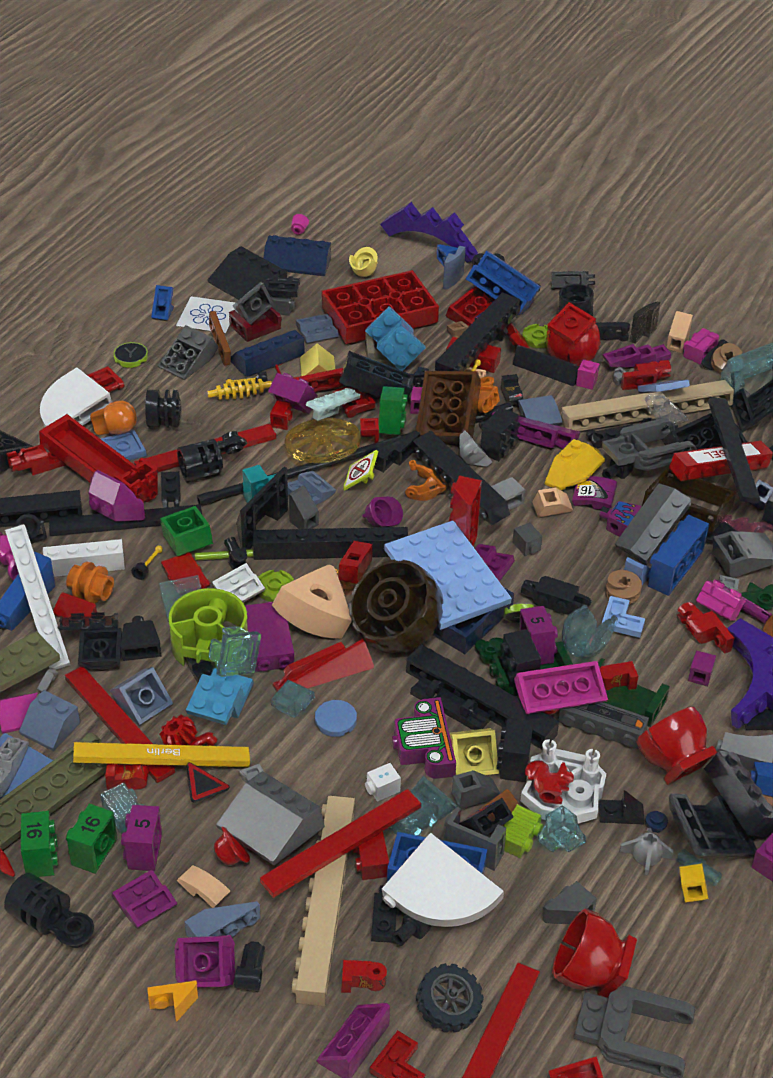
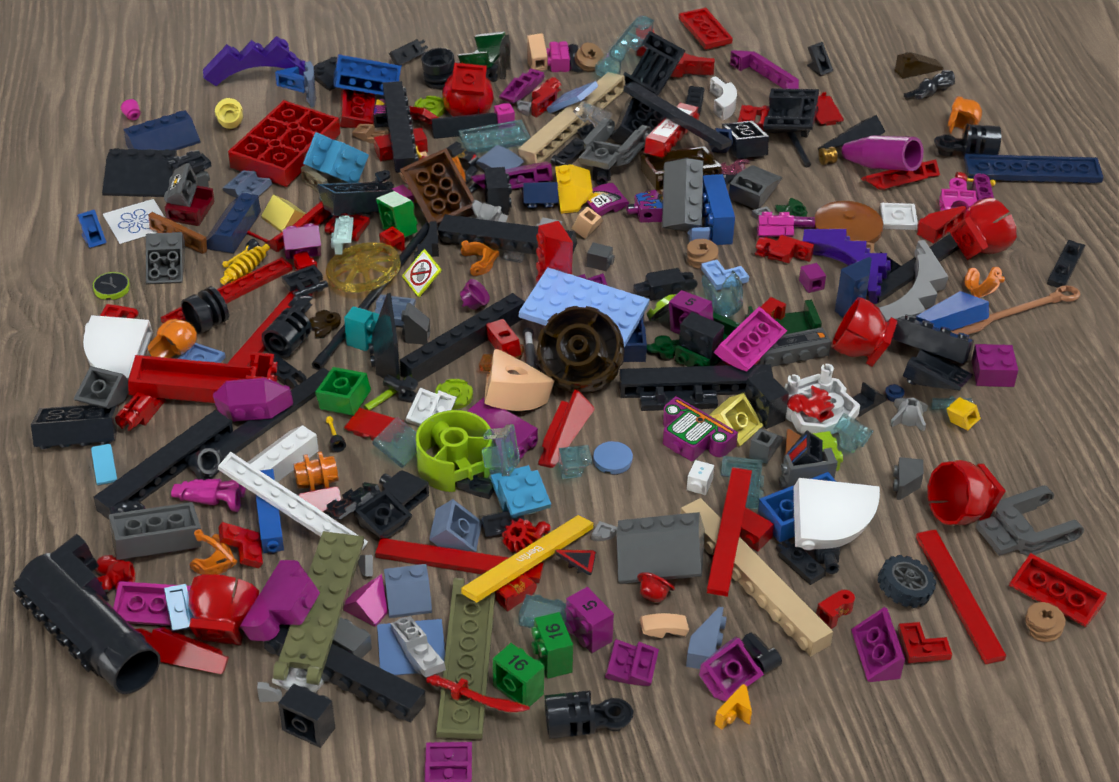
camera: 40 degrees left, 0 degrees up
none -> dark grey slope [74,366,129,409]
none -> red tile [160,257,293,323]
none -> black plate [282,265,328,297]
none -> dark brown plate [309,310,341,338]
none -> dark green panel [458,31,508,68]
none -> clear light blue plate [459,120,531,154]
none -> black panel [479,510,525,537]
none -> dark blue slope [522,182,558,208]
none -> dark blue slope [835,257,872,318]

